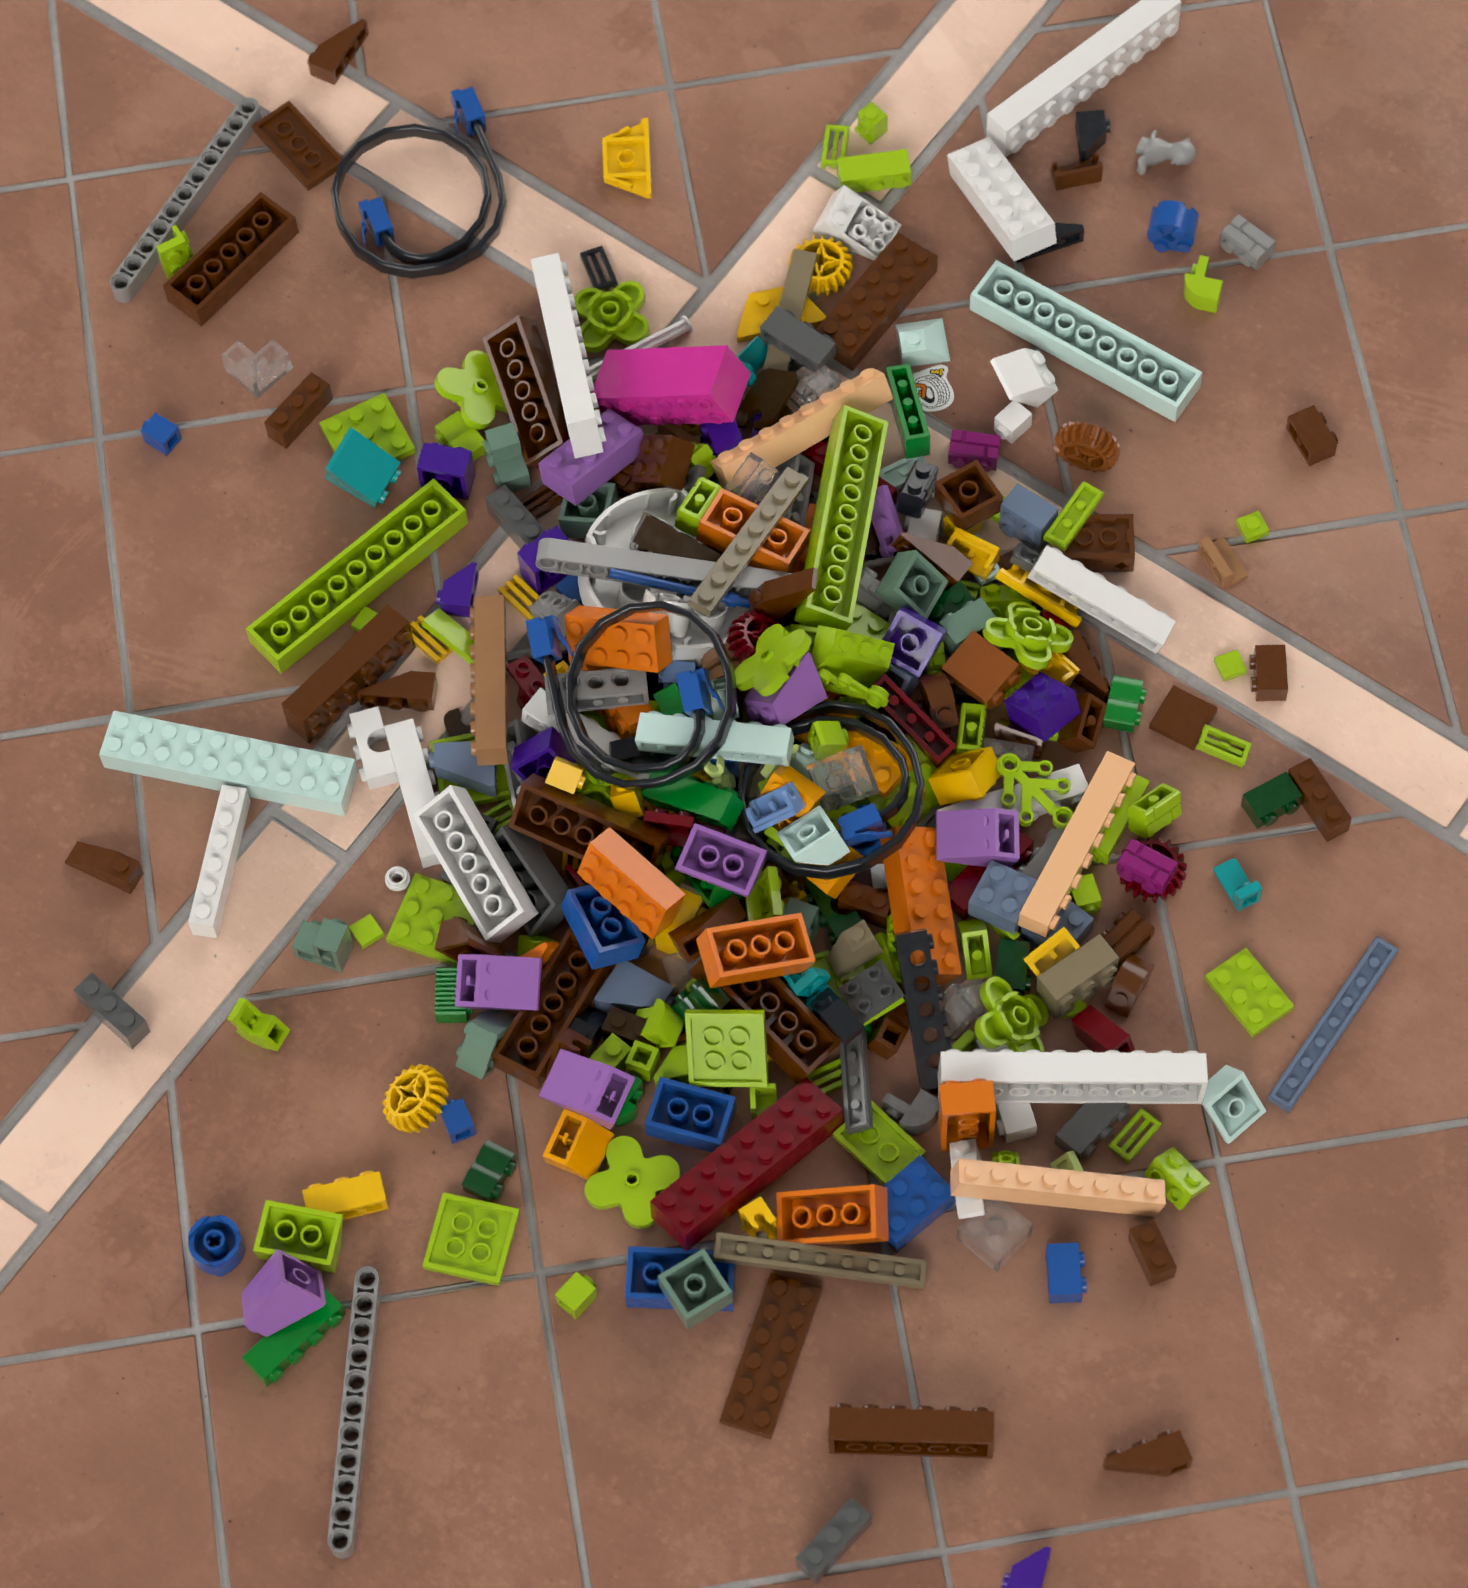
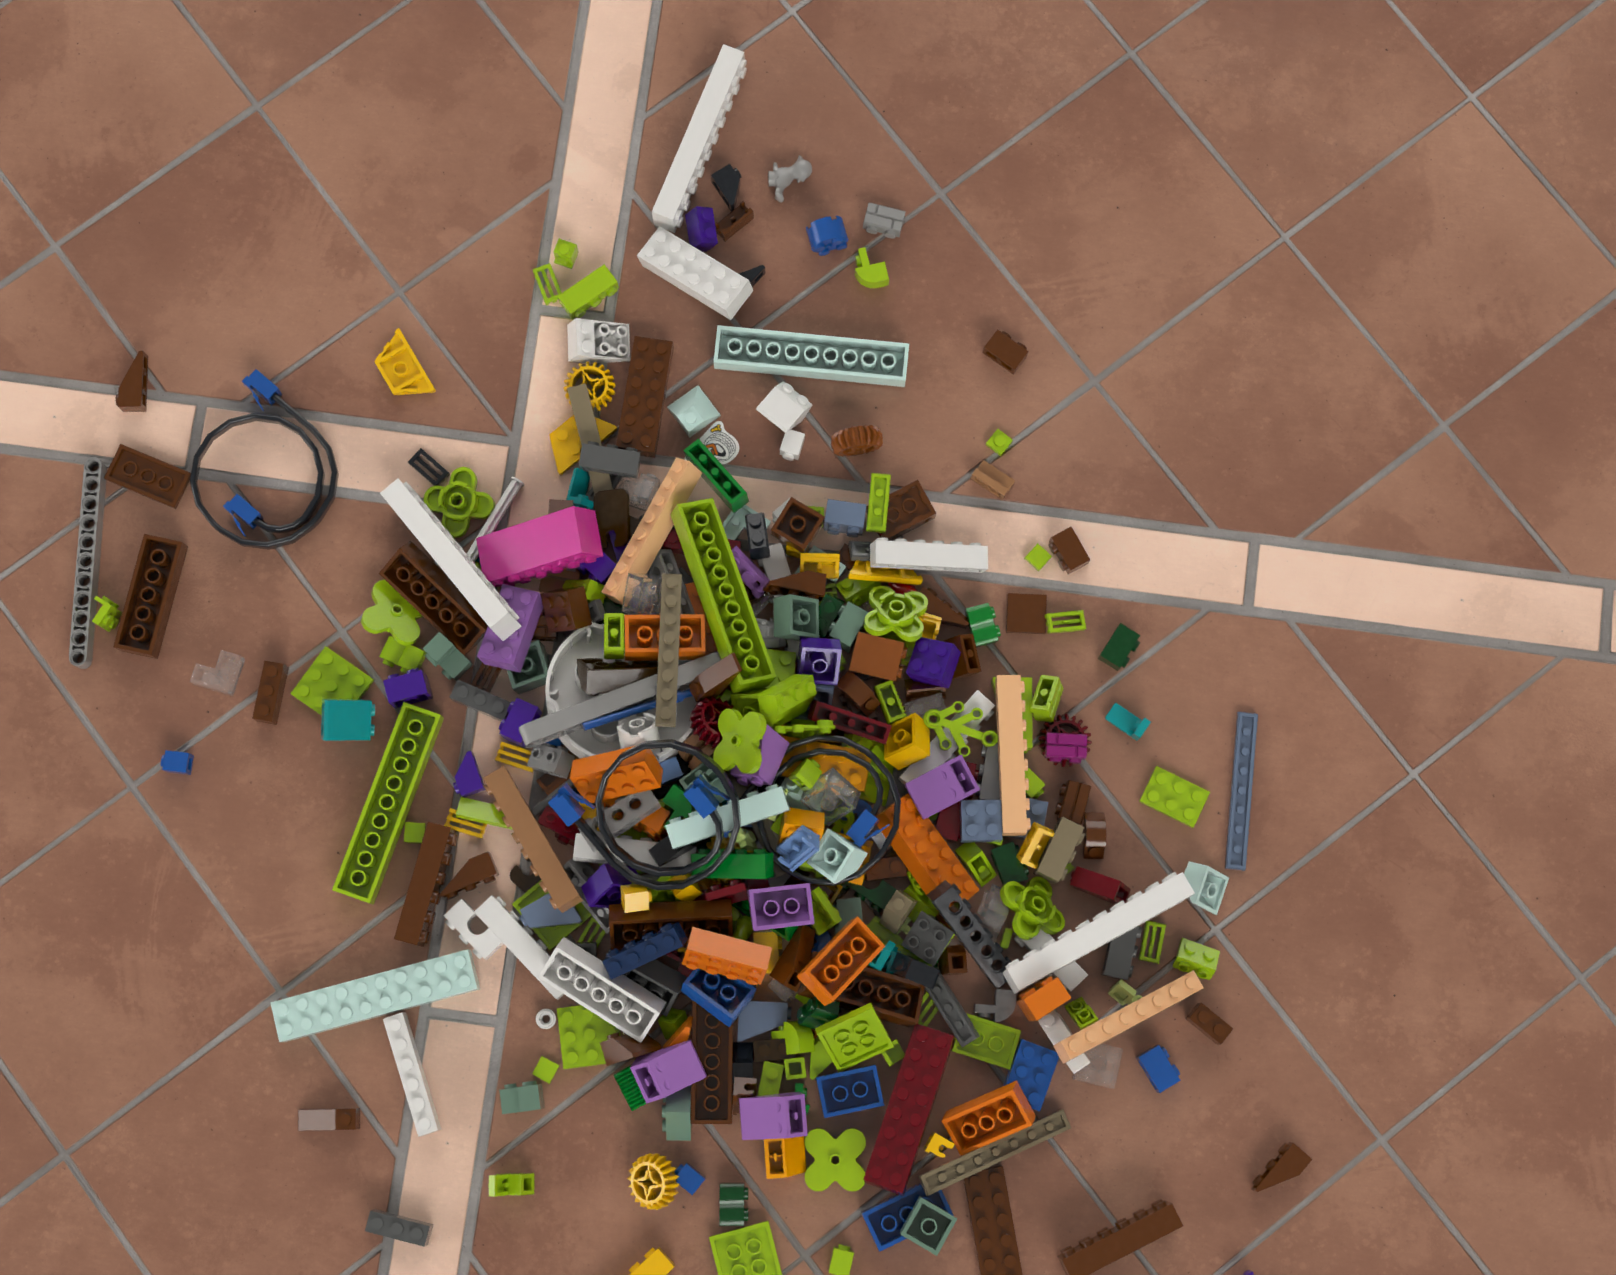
camera: 35 degrees left, 15 degrees up
magenta brick [948,429,1001,472] -> none
reddish brown brick [1288,758,1352,842] -> none
none -> dark blue brick [602,922,688,980]
none -> dark purple brick [685,206,718,252]

